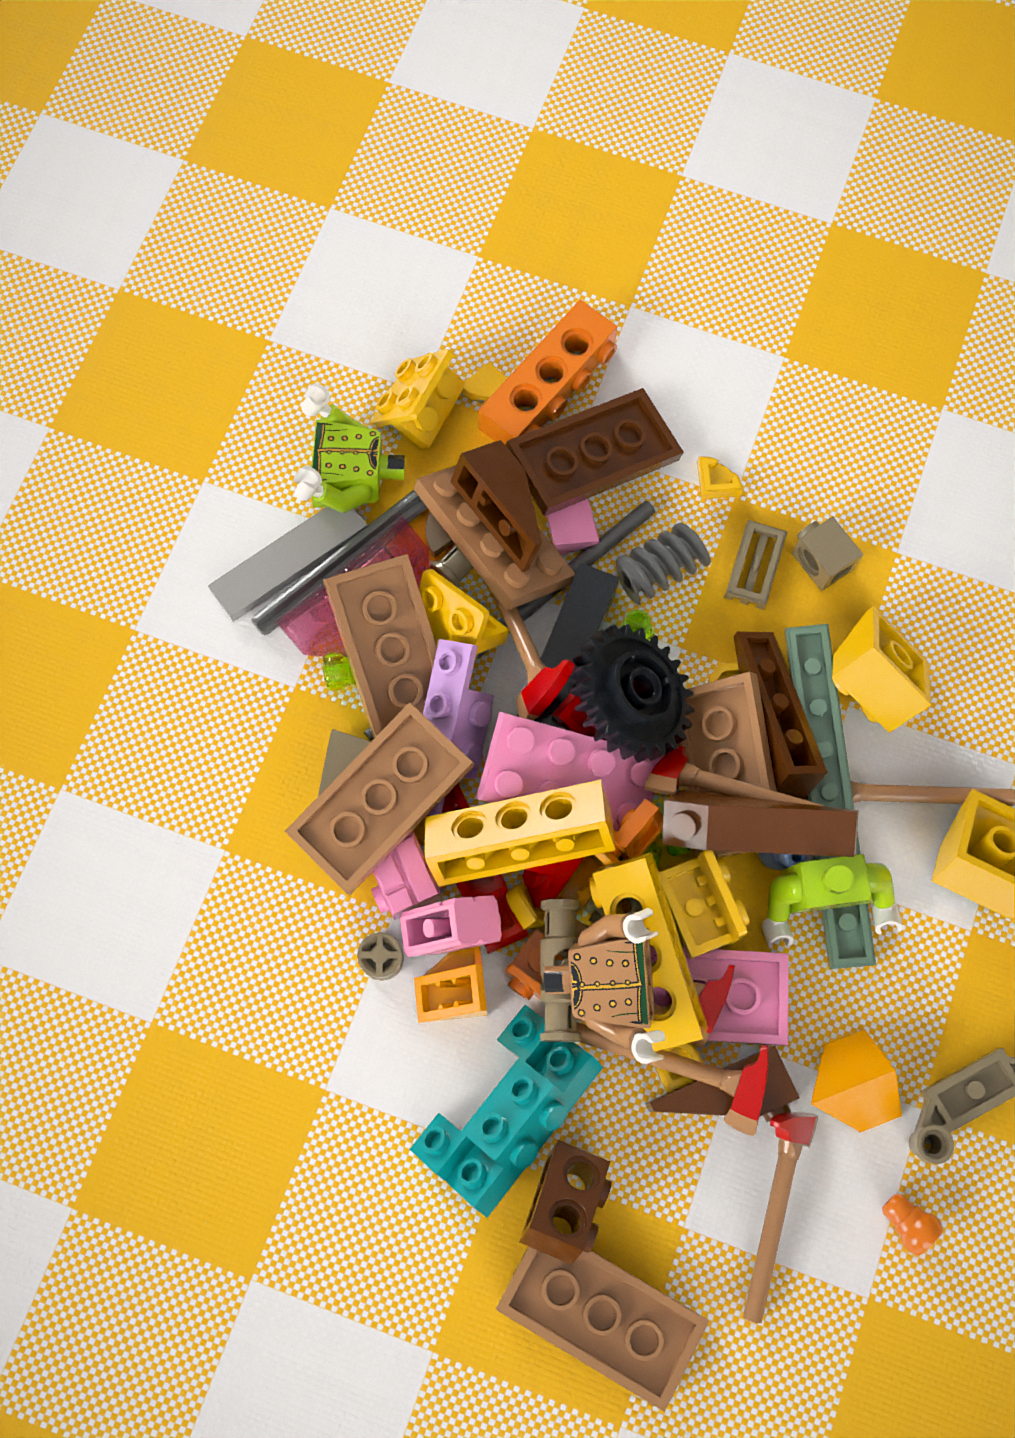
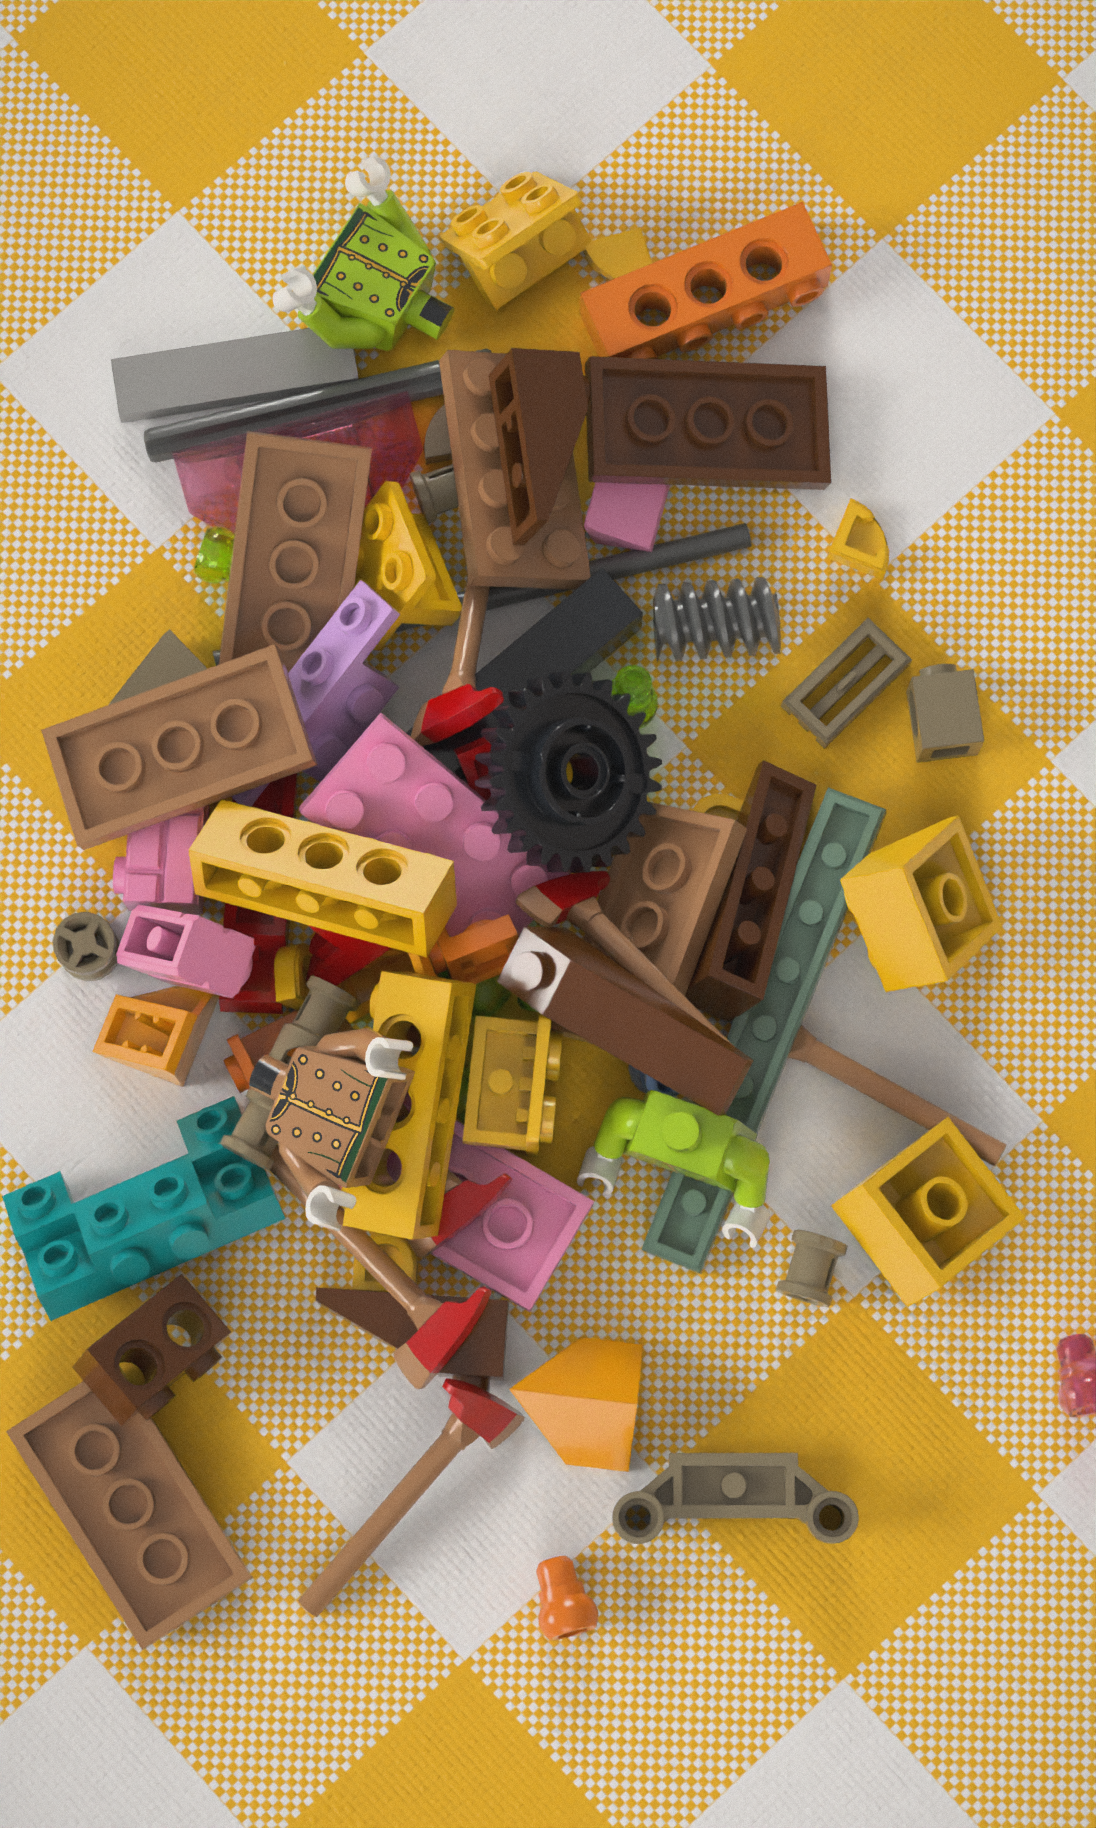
camera: 30 degrees right, 5 degrees up
none -> dark tan bush [776,1229,848,1308]

